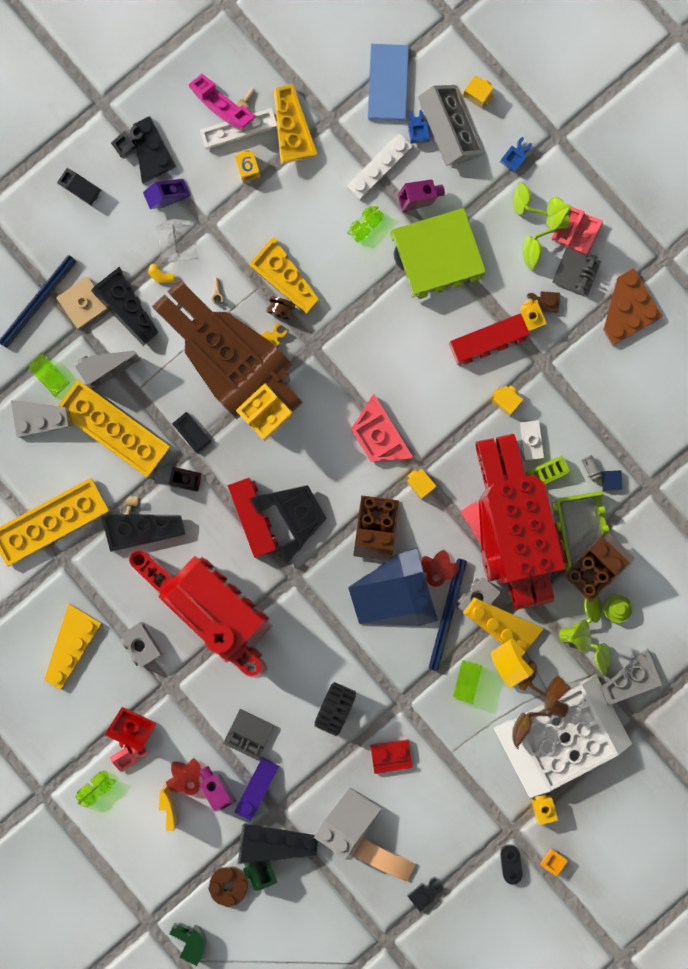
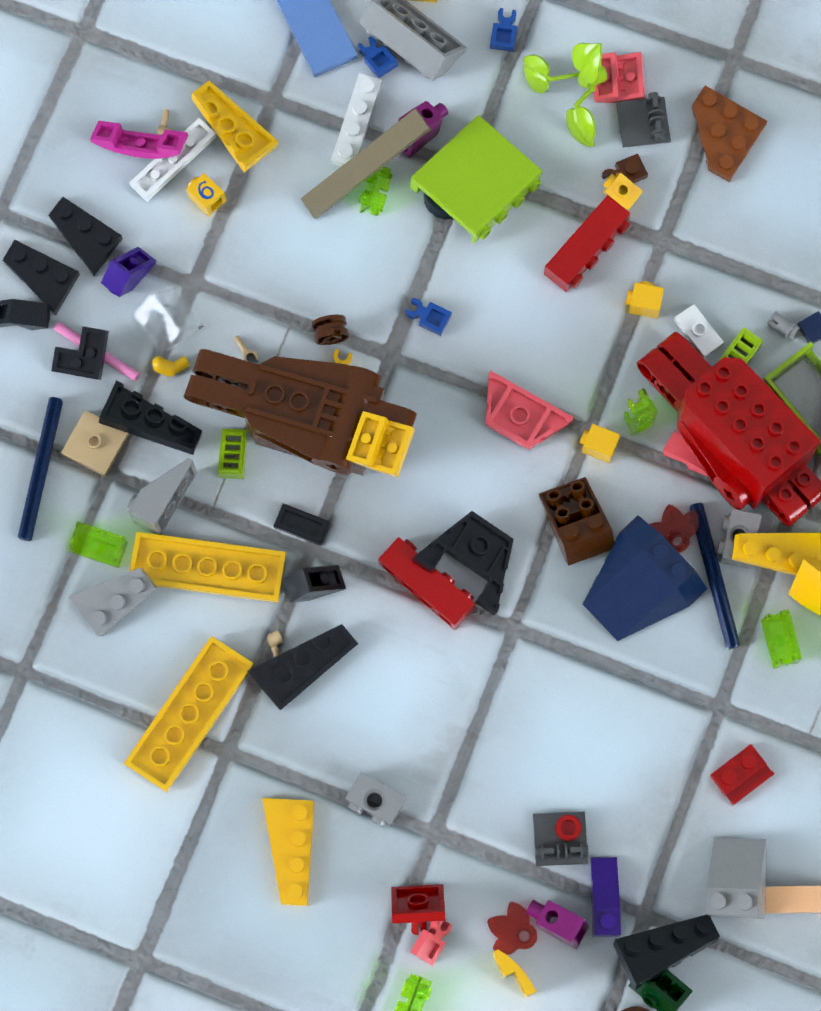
camera: 25 degrees left, 10 degrees down
black plate [111,125,146,159] -> none
red piece [129,550,273,678] -> none
yellow wing [249,236,319,315] -> none
black tyre [314,682,356,736] -> none
none -> black wing [3,239,80,315]
none -> black plate [51,326,109,380]
none -> bright pink bar [54,322,140,381]
none -> lime slope [218,429,247,479]
none -> dark tan tile [301,109,431,219]
none -> blue plate [405,298,452,336]
none -> red tile [555,815,582,842]
none -> clear neon green hinge [624,388,658,436]

